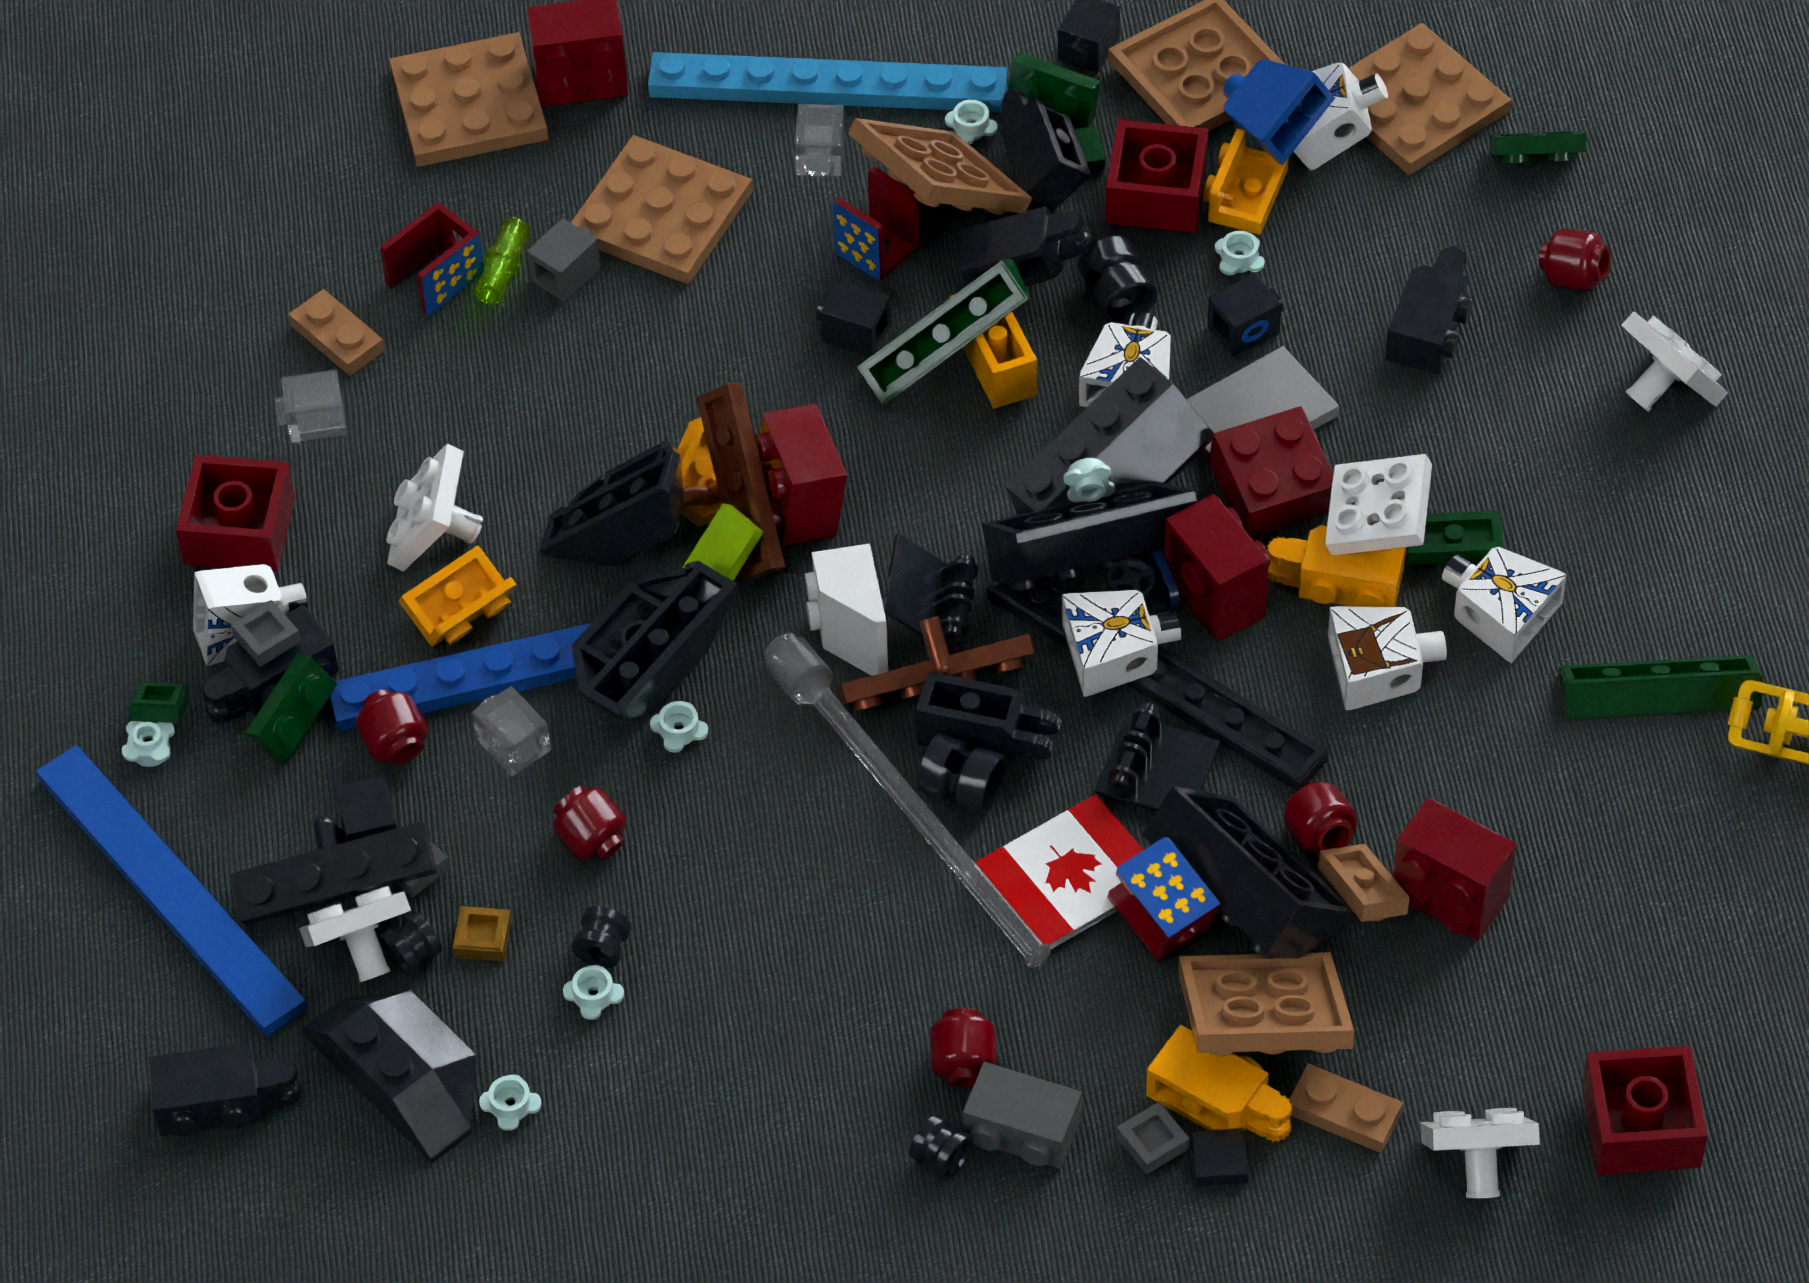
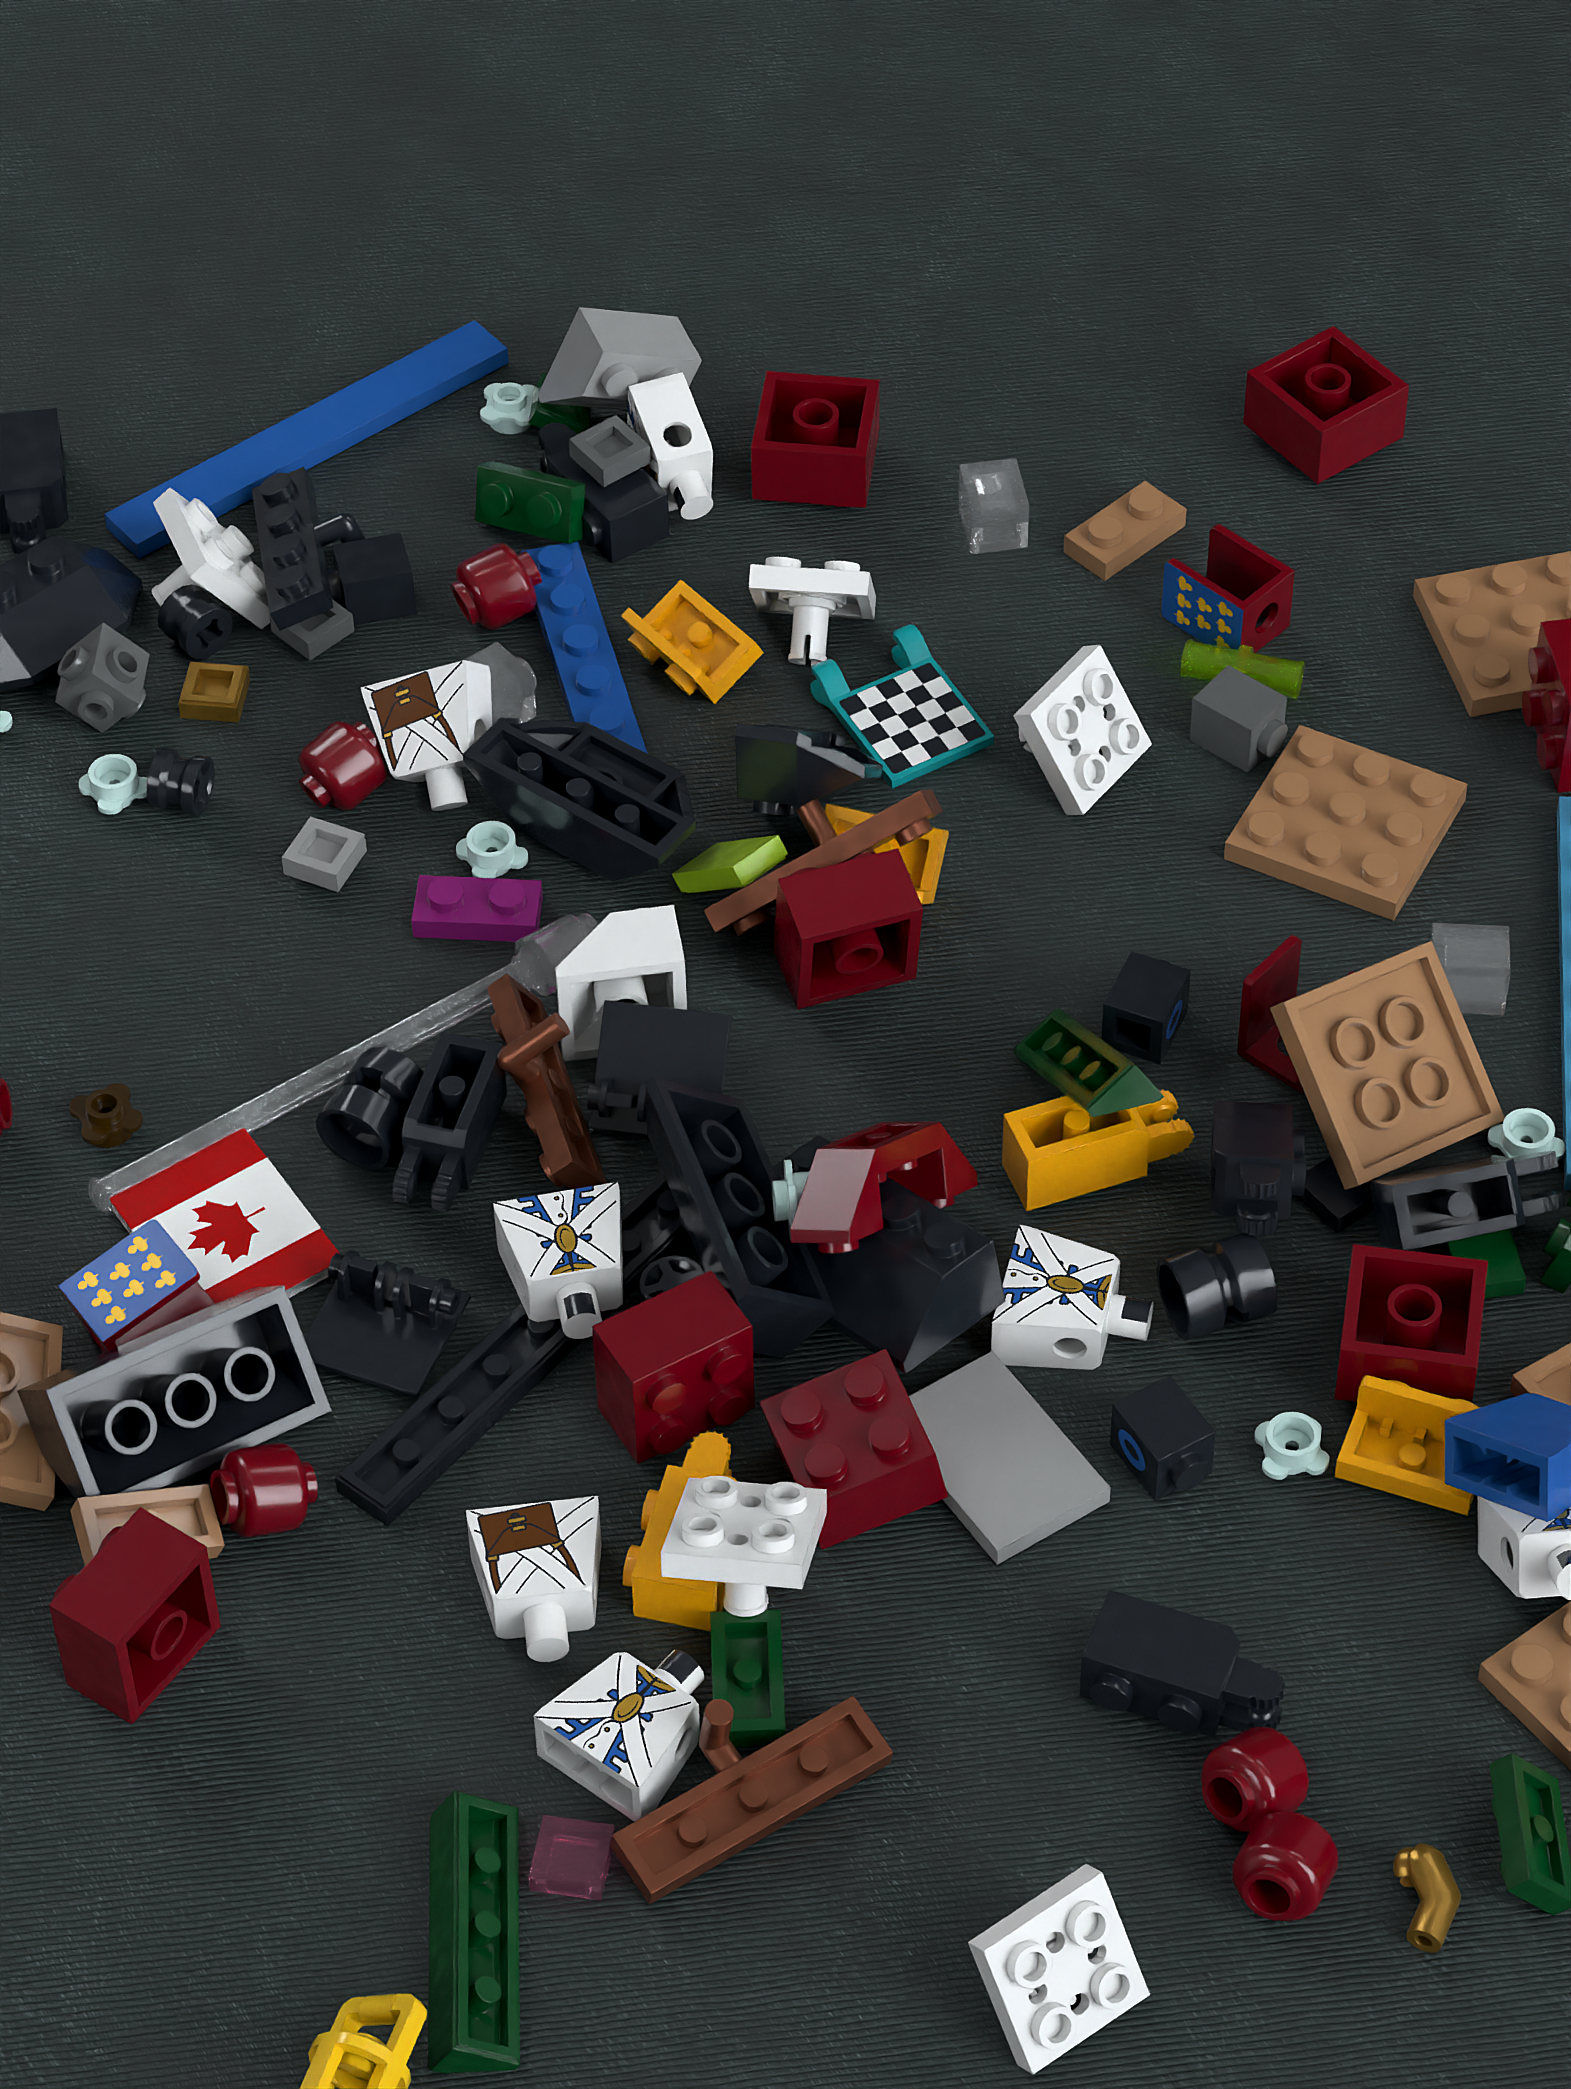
camera: 90 degrees right, 5 degrees down
none -> dark grey brick [55,623,150,733]
none -> dark brown plate [69,1083,143,1148]
none -> light grey plate [282,816,367,892]
none -> torso [361,660,492,811]
none -> magenta plate [411,875,543,943]
none -> clear pink tile [528,1815,615,1901]
none -> light grey slope [538,307,702,410]
none -> copper plate [610,1695,893,1905]
none -> dark red slope [790,1122,978,1253]
none -> flag [810,624,995,789]
none -> white plate [1013,645,1152,815]
none -> dark red head [1201,1726,1309,1833]
none -> dark red brick [1243,326,1409,484]
none -> pearl gold arm [1393,1843,1461,1953]

